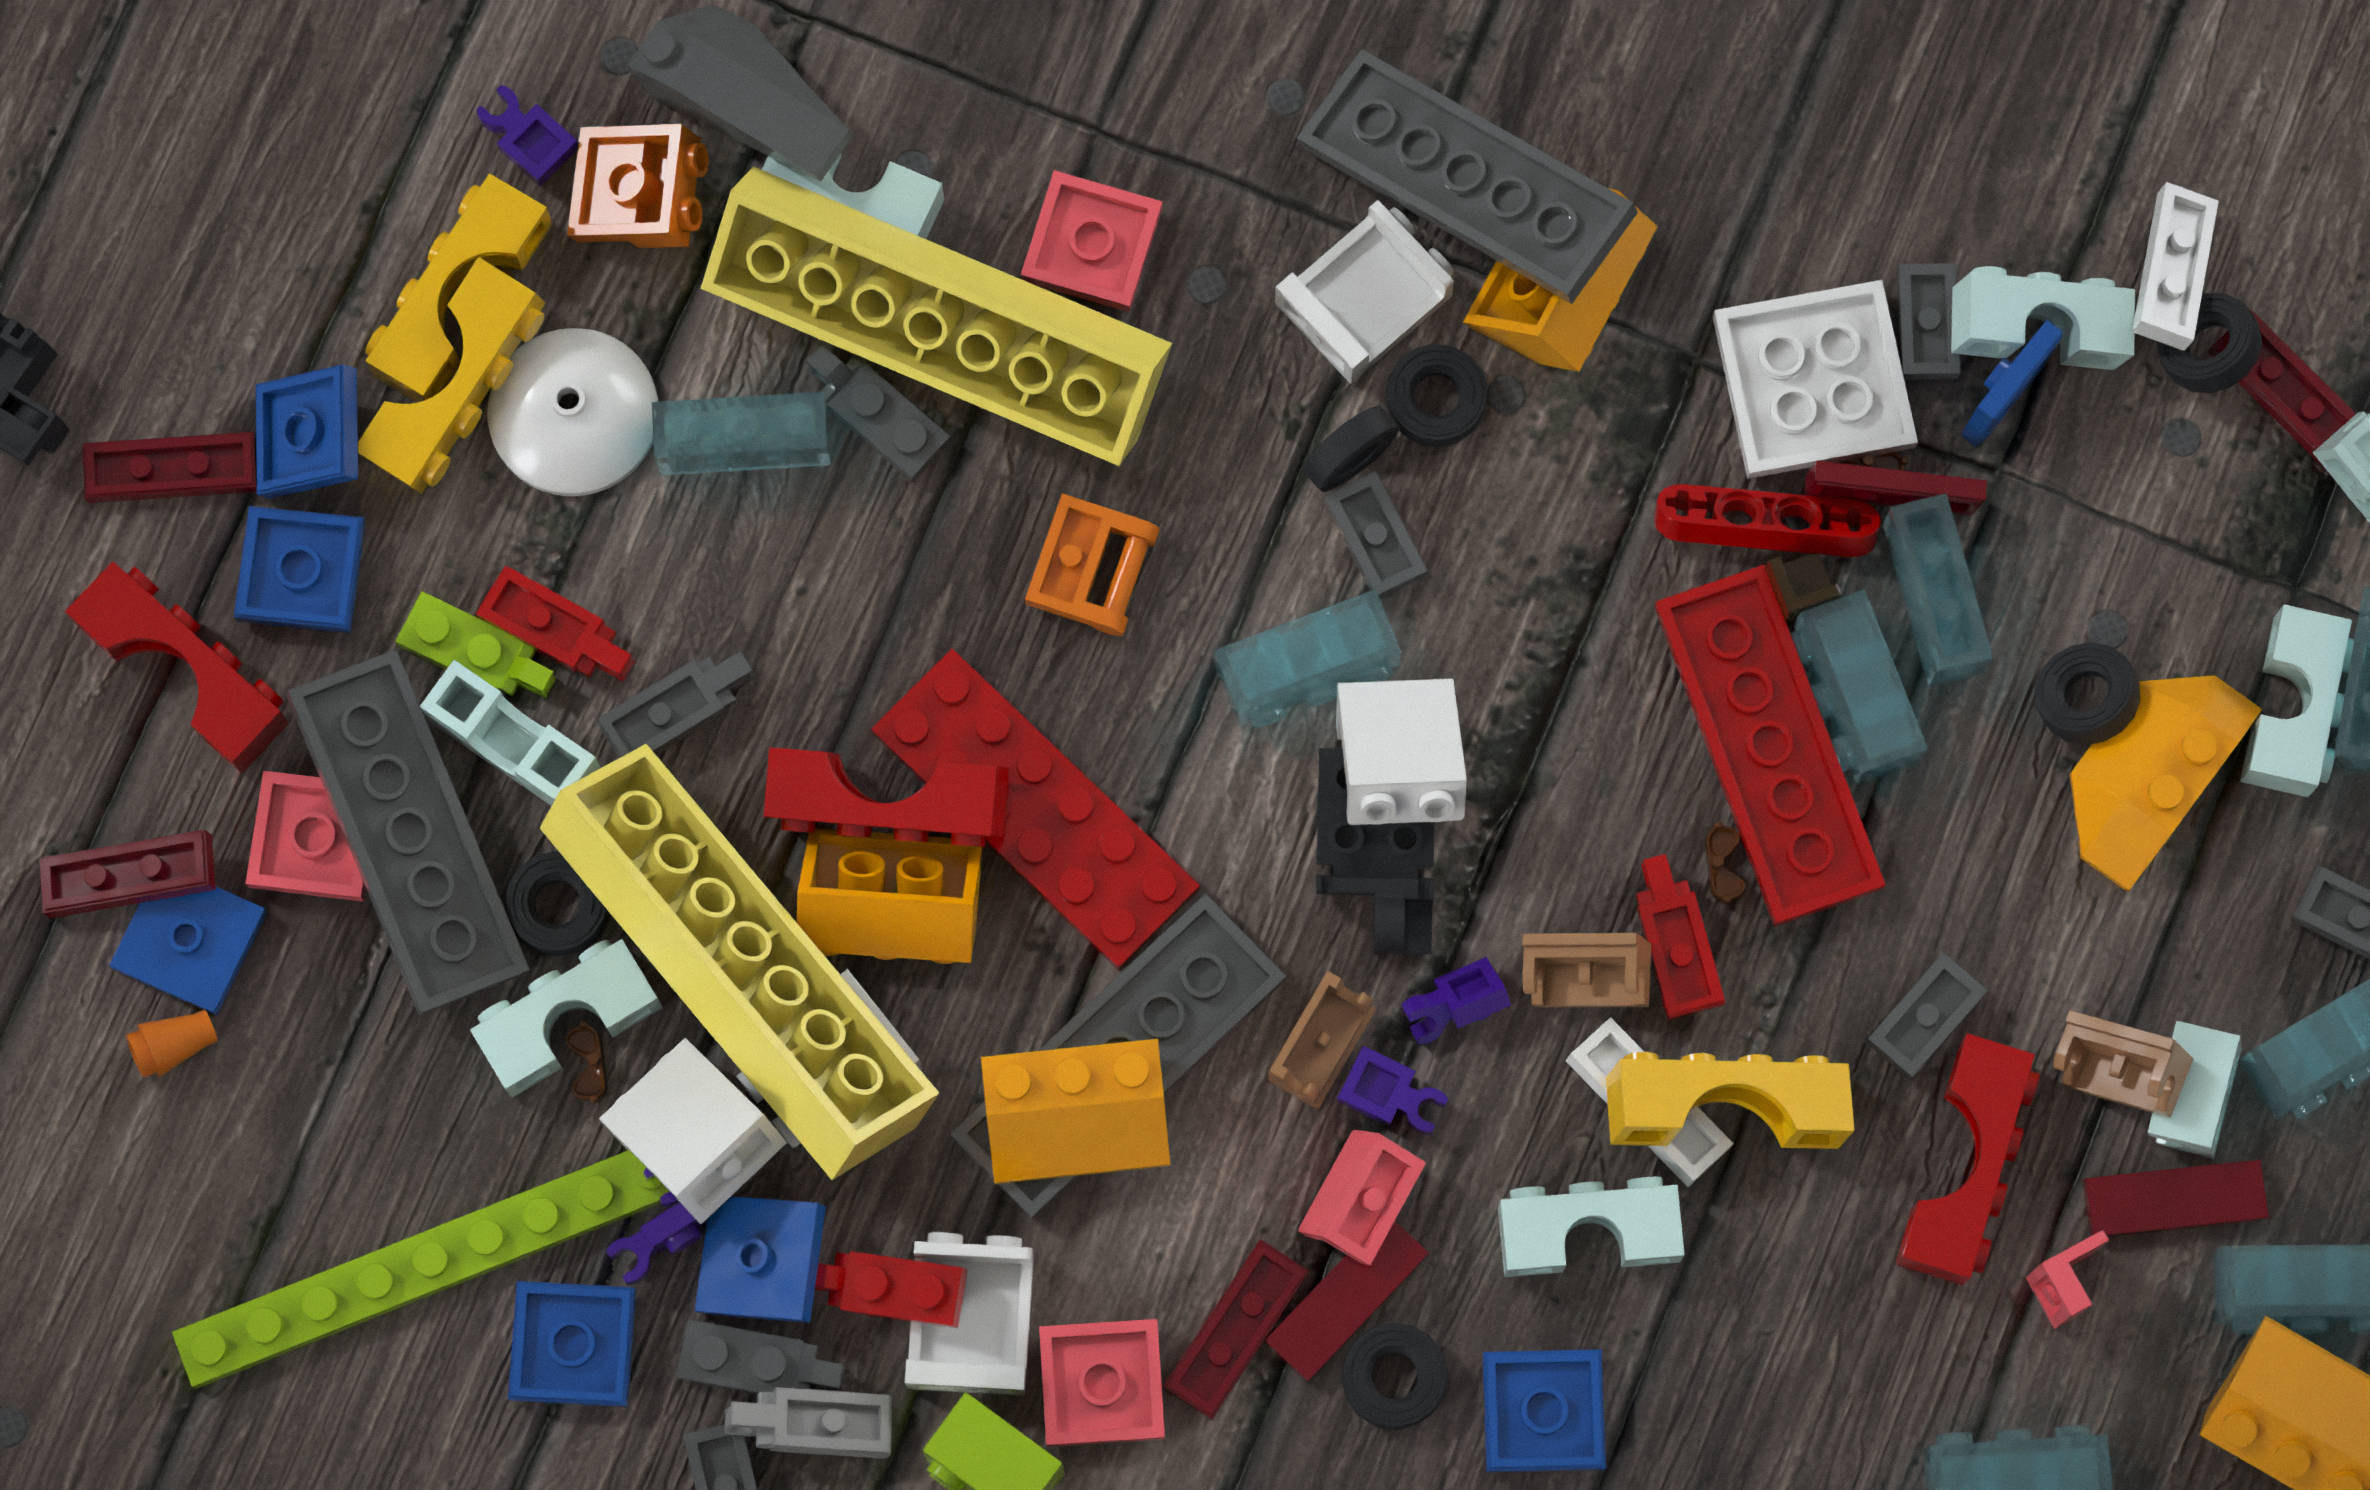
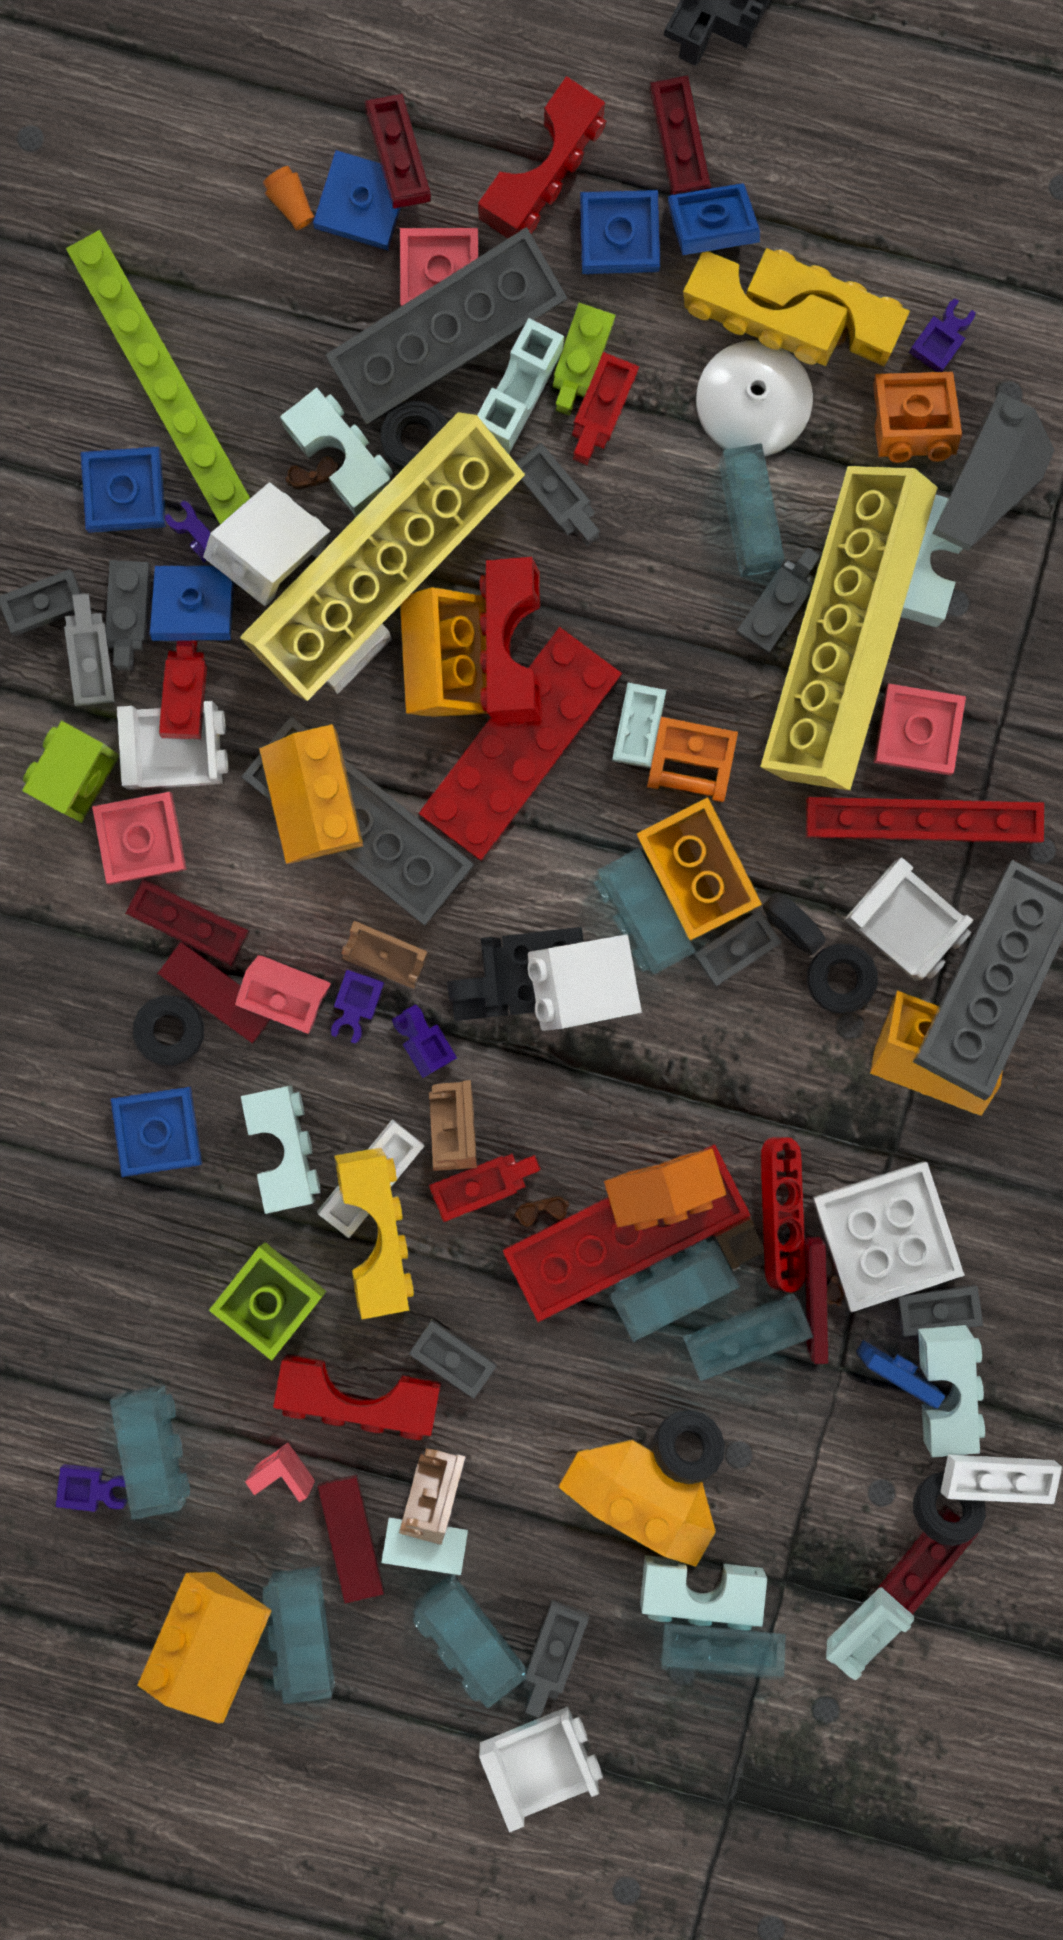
camera: 80 degrees right, 10 degrees up
none -> lime brick [209,1242,327,1361]
none -> orange brick [604,1148,726,1231]
none -> light aqua plate [612,683,666,768]
none -> light orange slope [637,797,763,940]
none -> red plate [805,797,1044,843]

